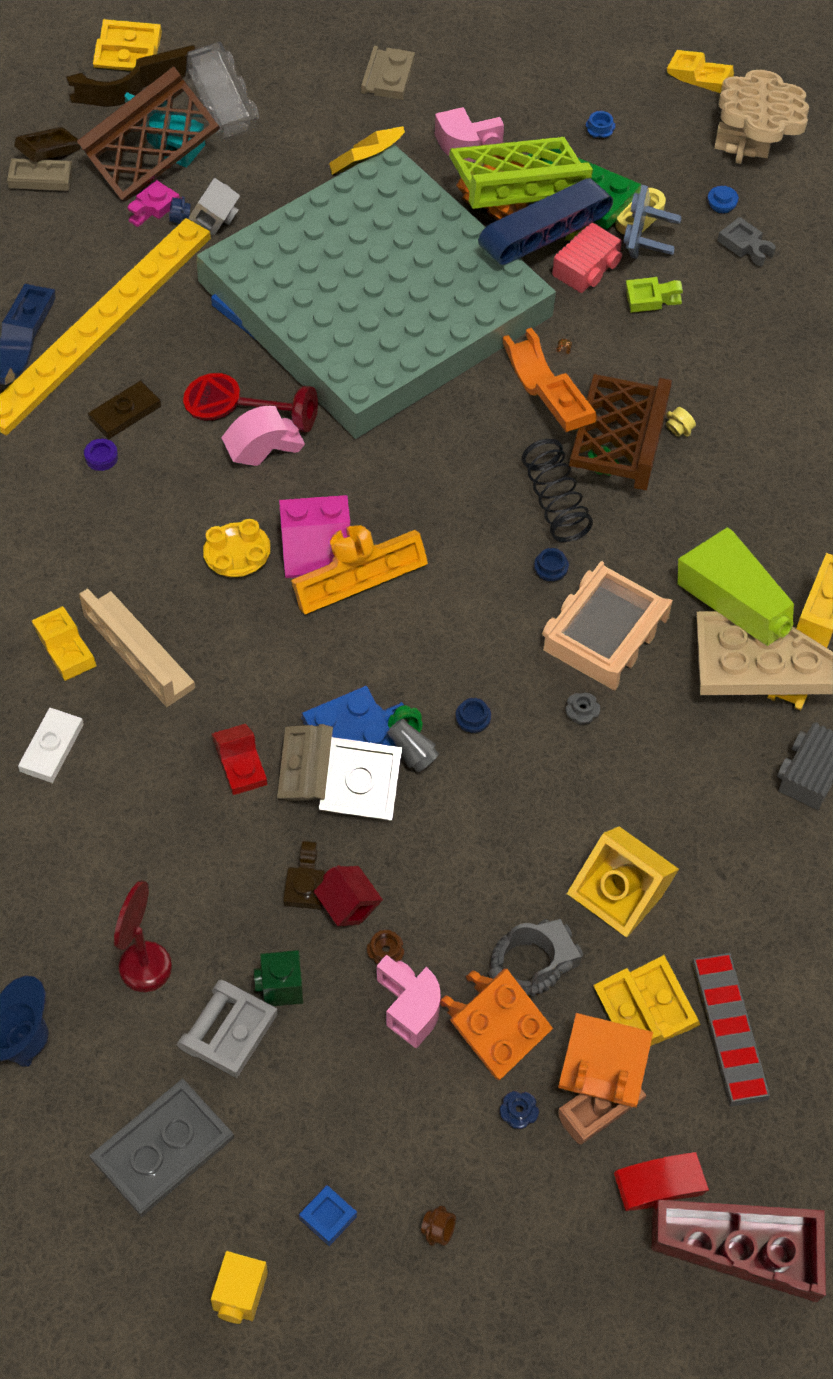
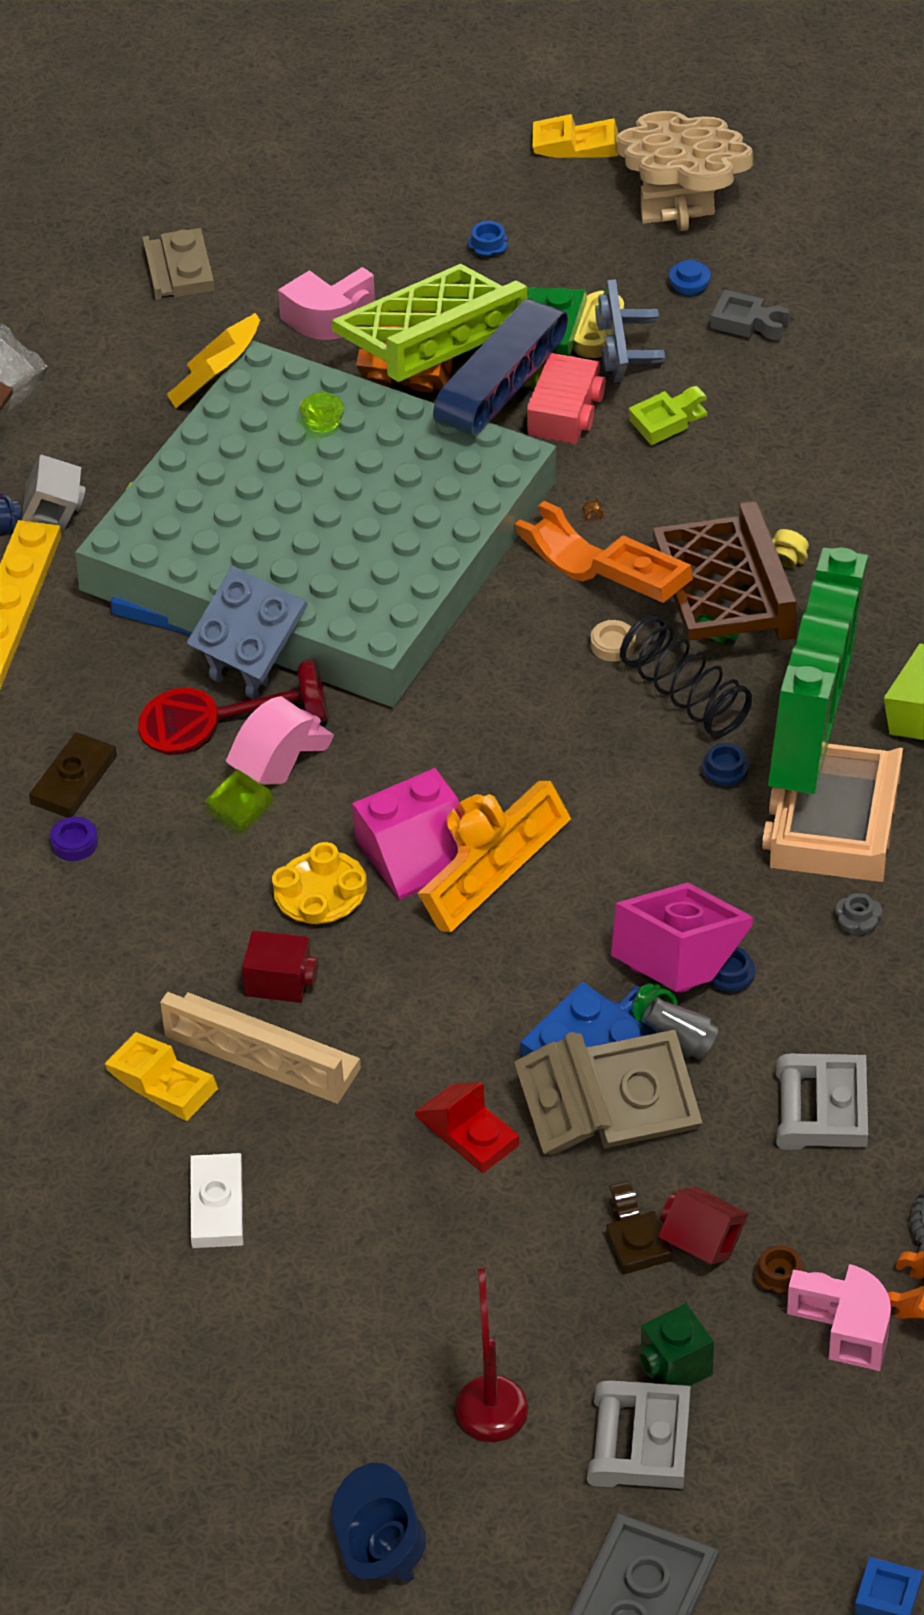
camera: 20 degrees left, 10 degrees down
none -> sand blue plate [187,566,308,699]
none -> clear neon green plate [206,769,274,832]
none -> dark red brick [242,930,318,1003]
none -> clear neon green plate [300,392,344,432]
none -> tan tile [591,620,636,662]
none -> dark pink slope [611,882,753,992]
none -> green fence [768,547,868,795]
none -> light grey plate [776,1053,868,1150]

